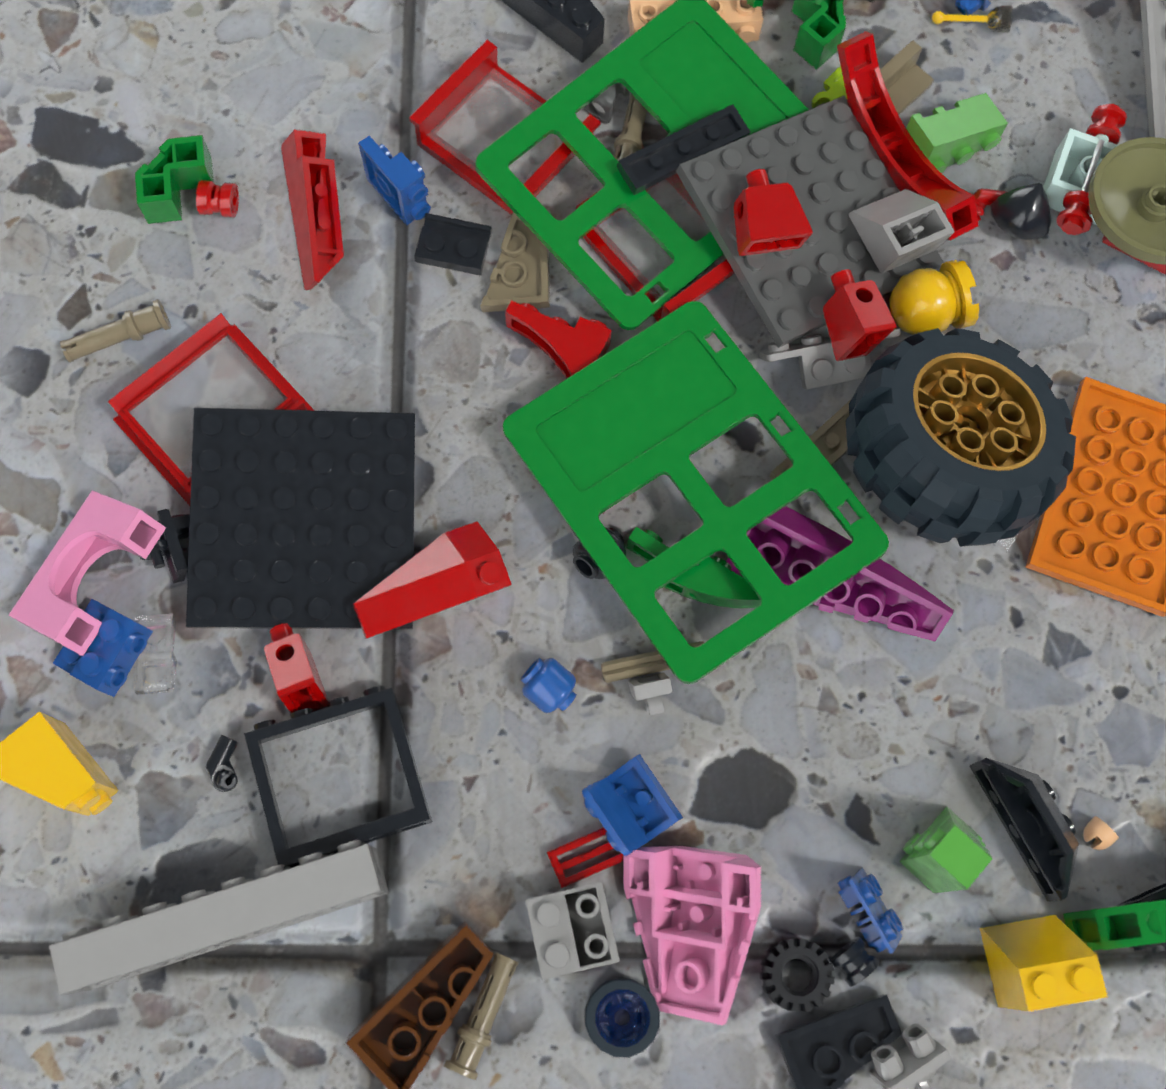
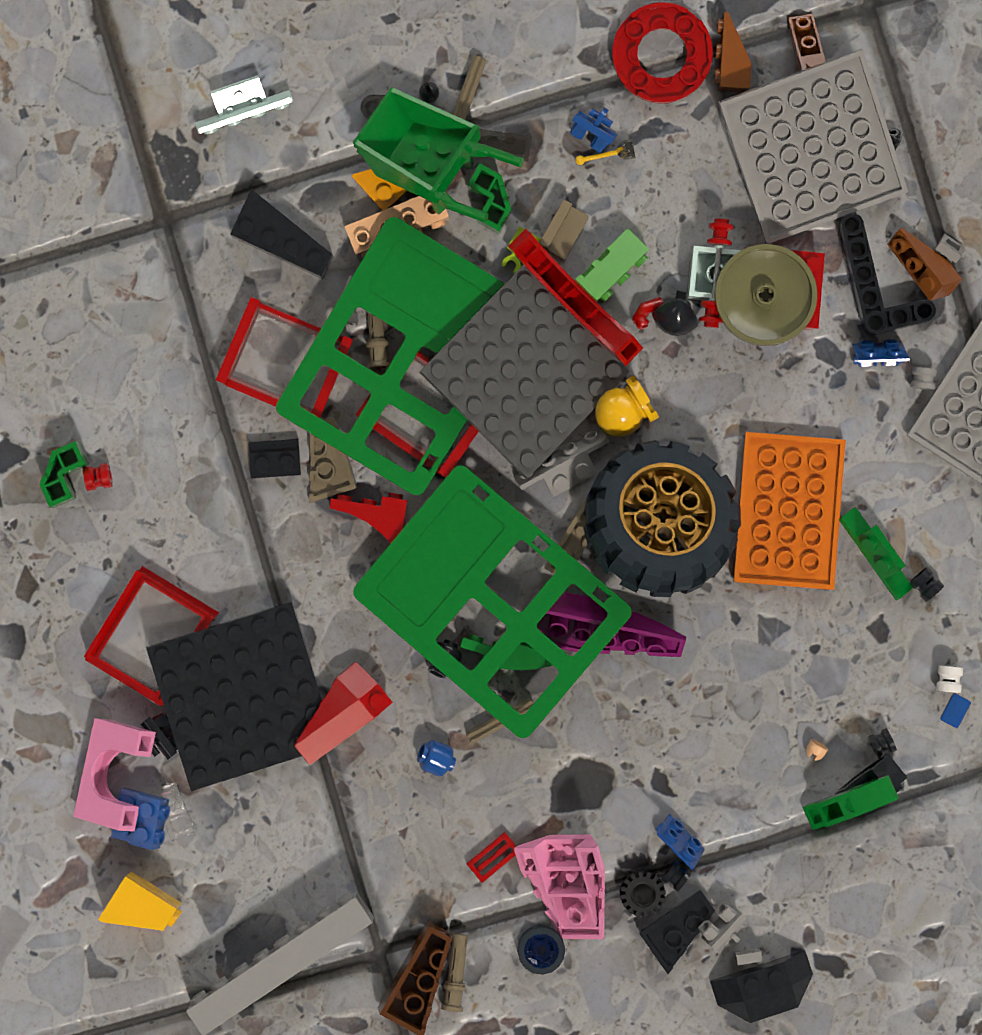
camera: 10 degrees left, 15 degrees up
dark tan pin [60,299,171,362] -> none
black arm [206,735,238,792] -> none
black window [244,685,433,868] -> none
torso [264,623,329,713] -> none
red wedge [281,129,344,290] -> none
blue plate [358,135,431,225] -> none
light grey slope [525,882,620,980] -> none
blue bracket [582,754,683,856] -> none
black plate [616,104,751,195] -> none
light grey tile [628,672,673,715] -> none
red torso [733,169,813,256] -> none
red torso [823,269,897,361] -> none
light grey slope [848,189,955,274] -> none
bright green wedge [899,806,993,894] -> none
black wedge [969,758,1079,902] -> none
yellow slope [979,915,1108,1012] -> none

